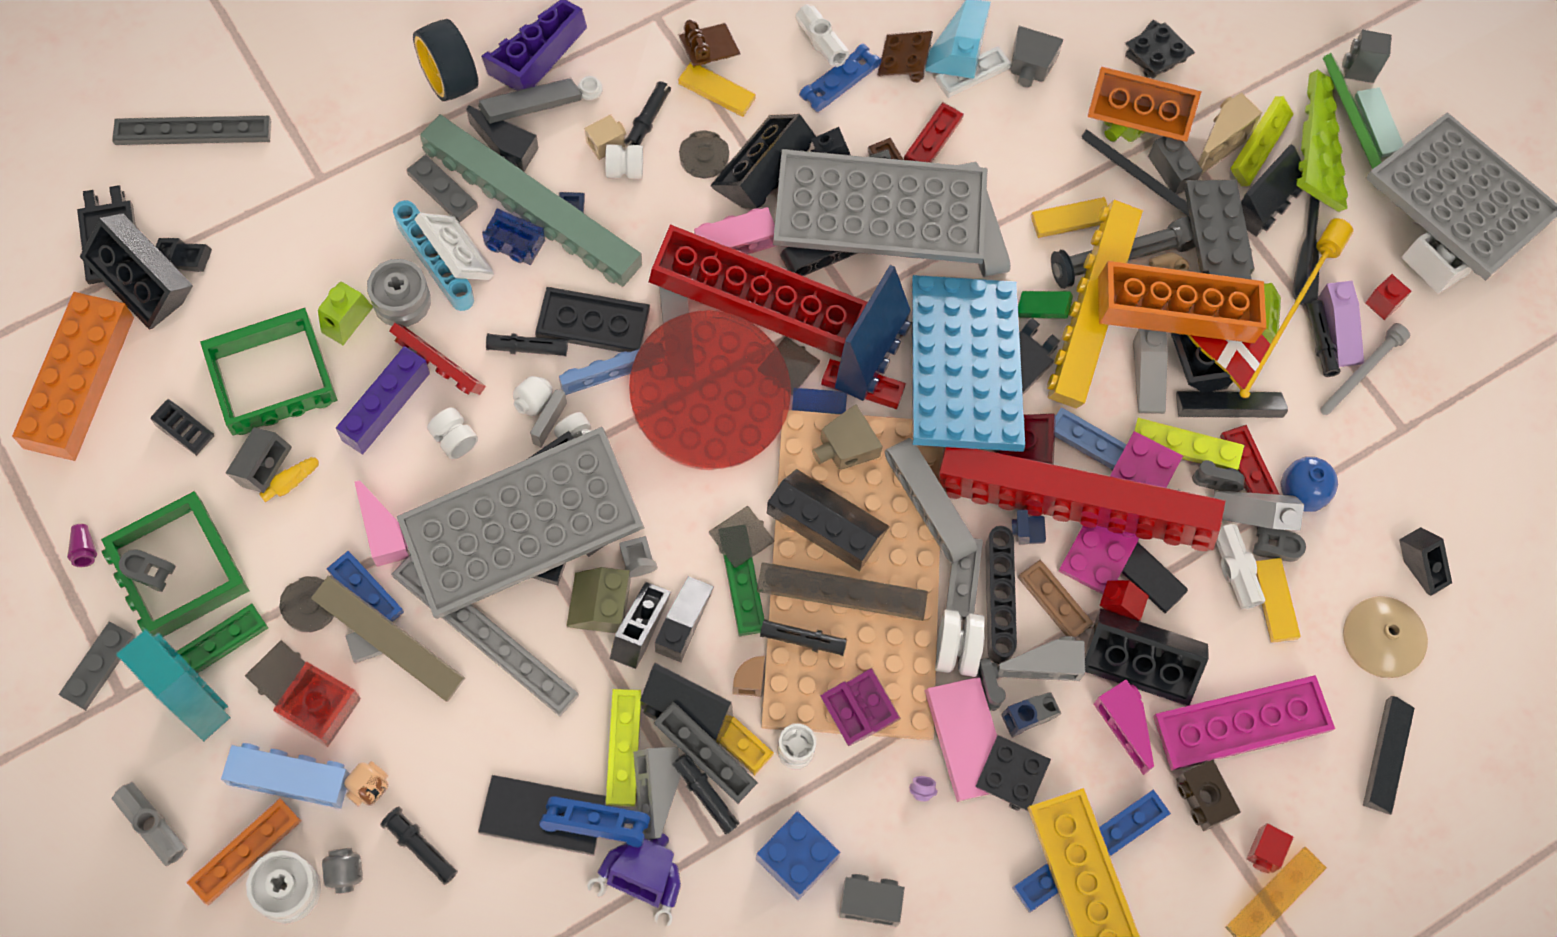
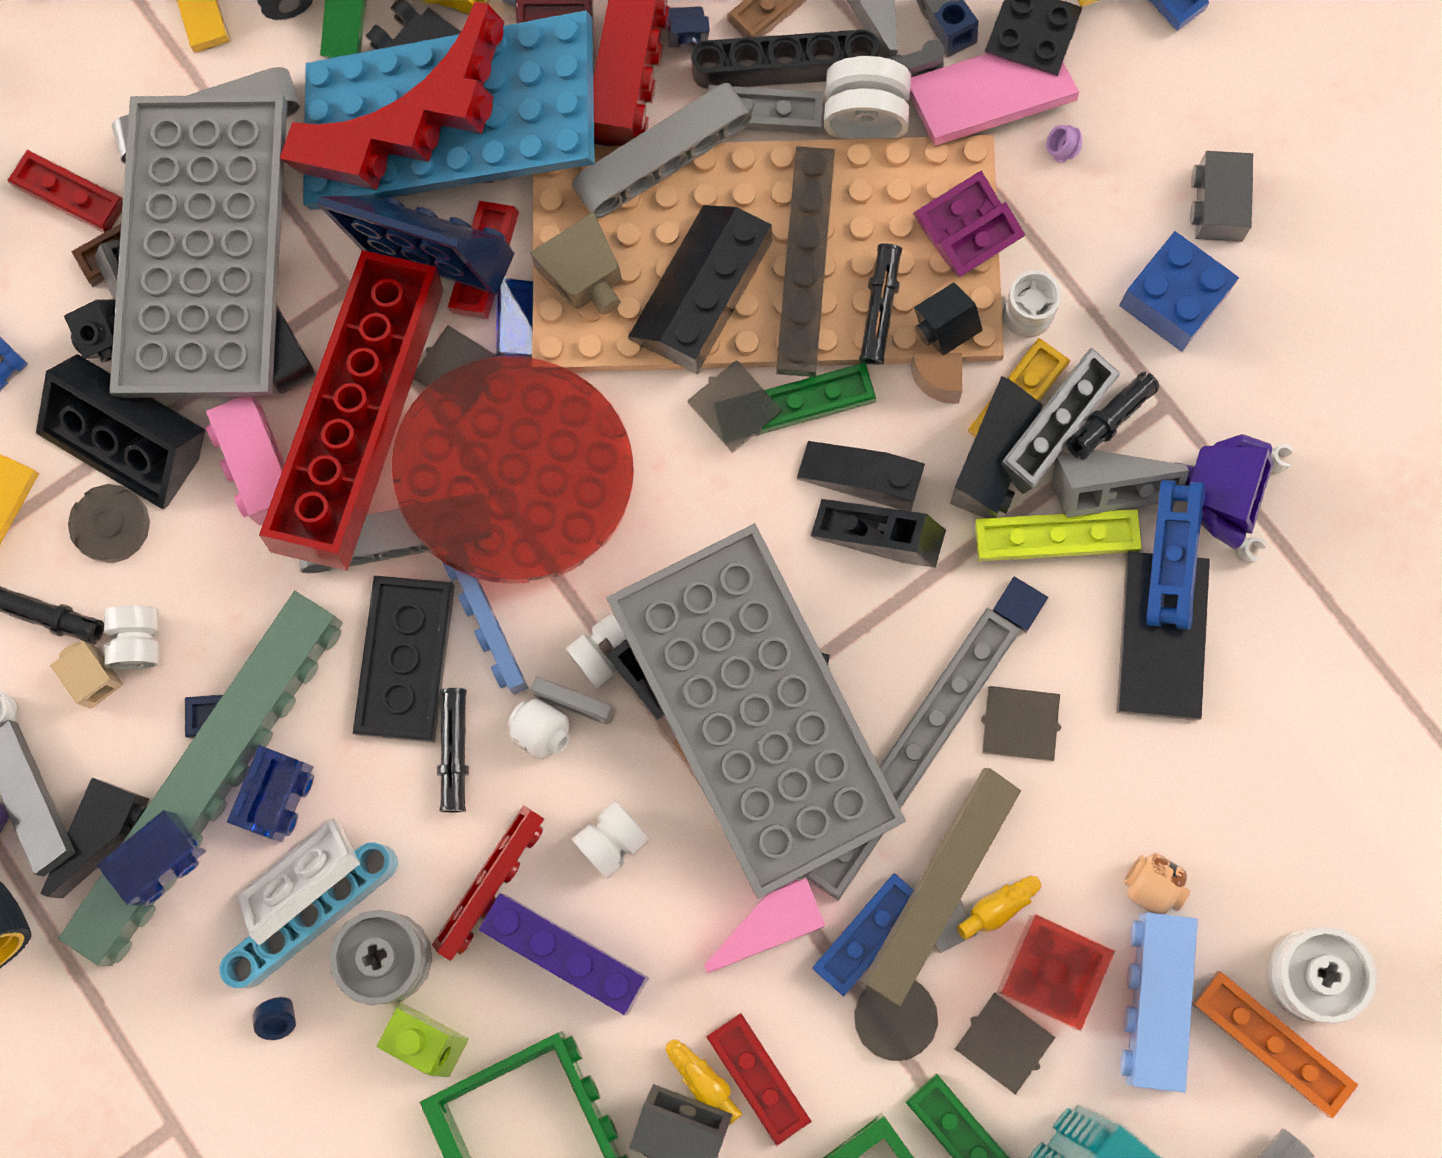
camera: 80 degrees left, 10 degrees up
flat silver head [322,848,363,894] -> none
black pin [380,806,458,885] -> none
dark grey plate [406,154,478,223] -> none
olive slope [567,567,631,633] -> none
light grey tile [619,536,658,578] -> none
none -> clear blue hinge [97,810,206,906]
none -> dark blue tile [252,997,296,1040]
none -> red arch [280,2,505,190]
none -> red tile [706,1013,812,1146]
none -> black brick [914,282,983,356]
none -> yellow piece [957,875,1042,940]
none -> clear smoke piece [981,686,1061,762]
none -> dark blue tile [992,576,1049,633]

